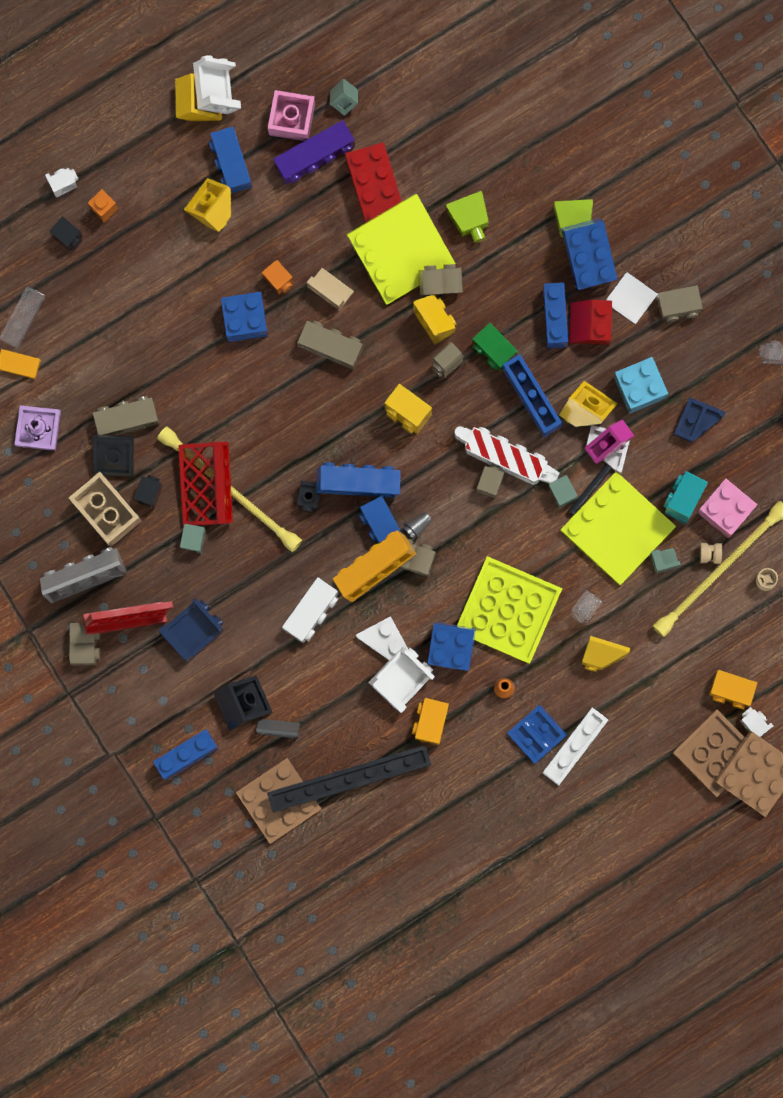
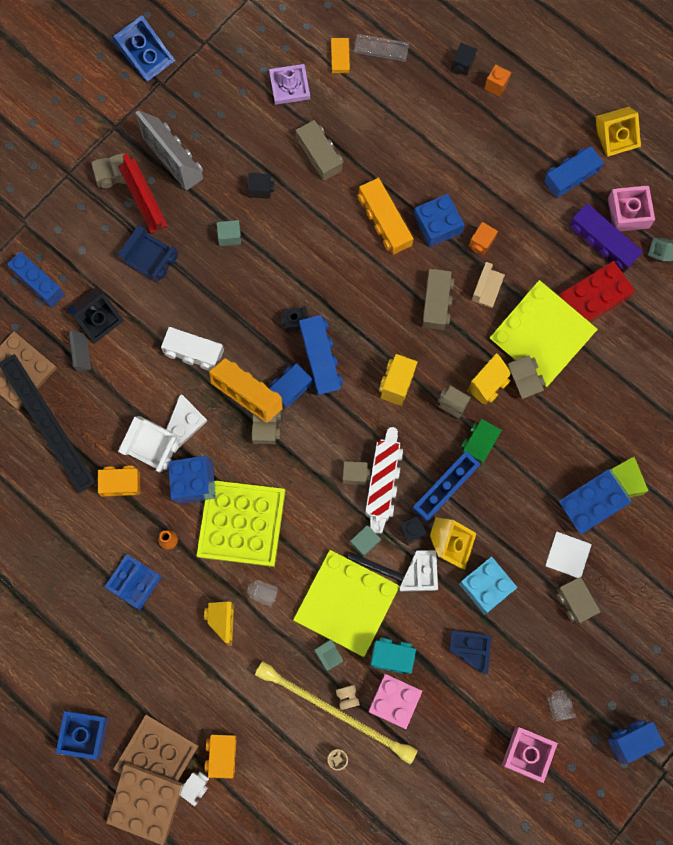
camera: 65 degrees right, 5 degrees down
white brick [46,168,79,198] -> none
tan brick [69,472,141,547] -> none
black tile [93,434,134,477] -> none
light yellow hose [157,426,303,553] -> none
red fence [178,442,233,526] -> none
yellow slope [184,178,231,232] -> none
white panel [193,56,241,114] -> none
flat silver cone [401,512,432,541] -> none
lime torso [446,191,489,243] -> none
blue brick [543,283,568,348] -> none
white tile [543,708,608,786] -> none
red slope [569,300,612,345] -> none
dark pink slope [585,420,634,464] -> none
none -> blue brick [56,711,109,760]
none -> light orange brick [357,178,413,255]
none -> black brick [399,516,427,545]

